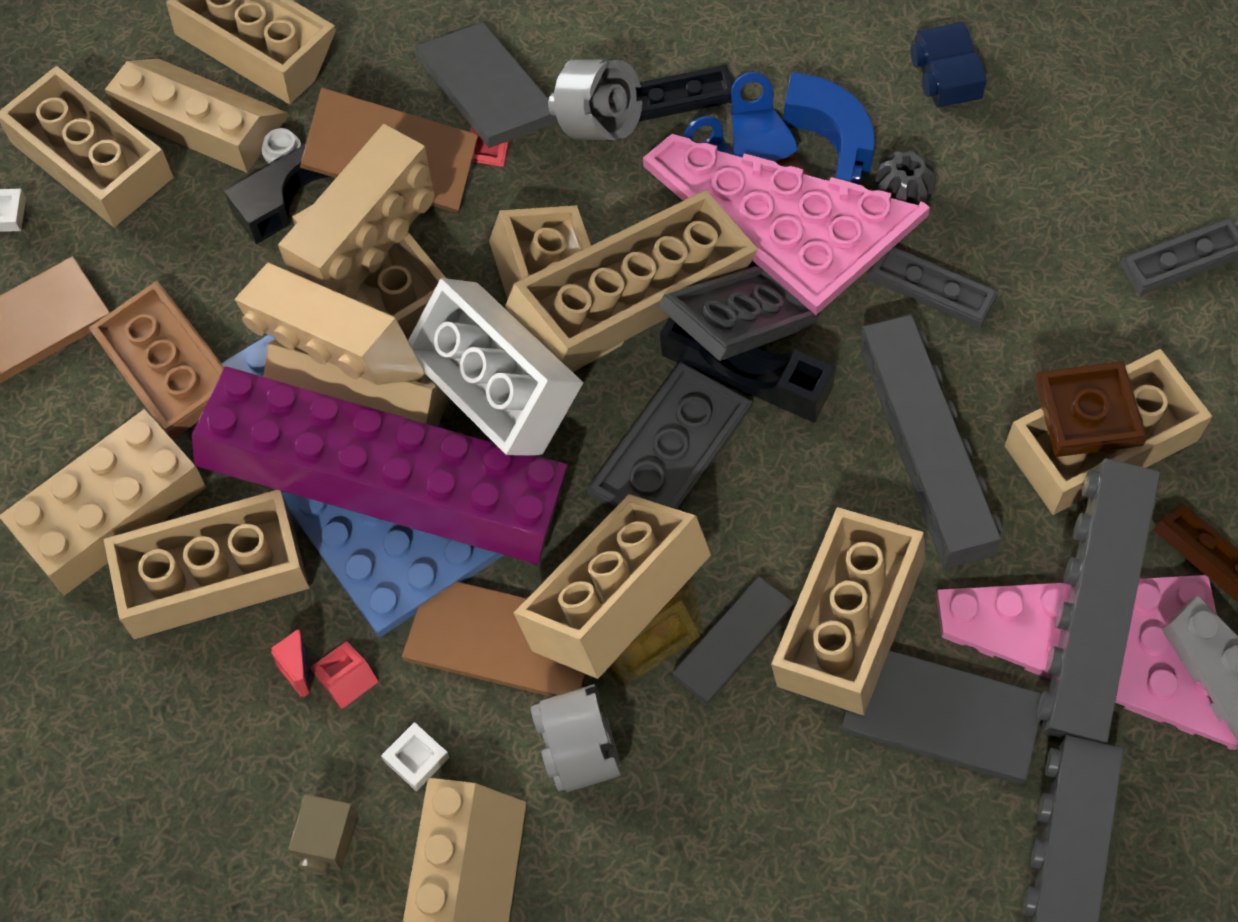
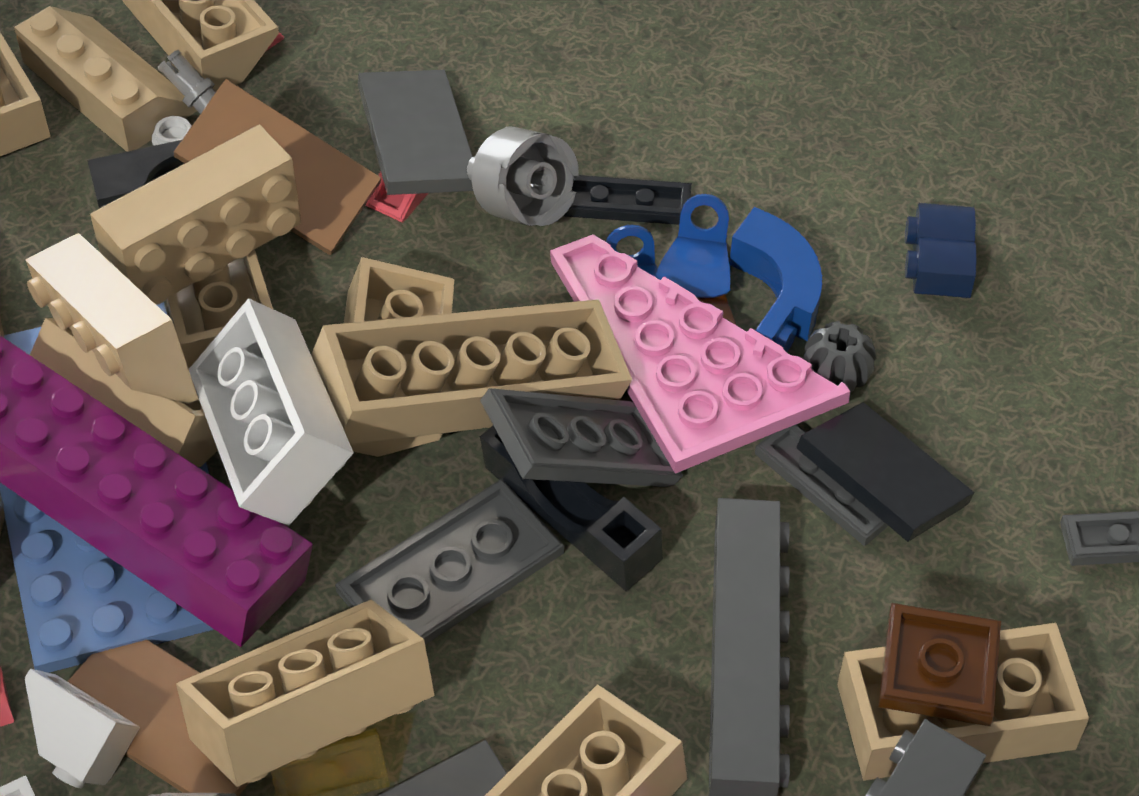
camera: 15 degrees right, 10 degrees down
none -> white slope [25,669,140,789]
none -> light grey pin [158,49,216,114]
none -> black tile [796,402,975,542]

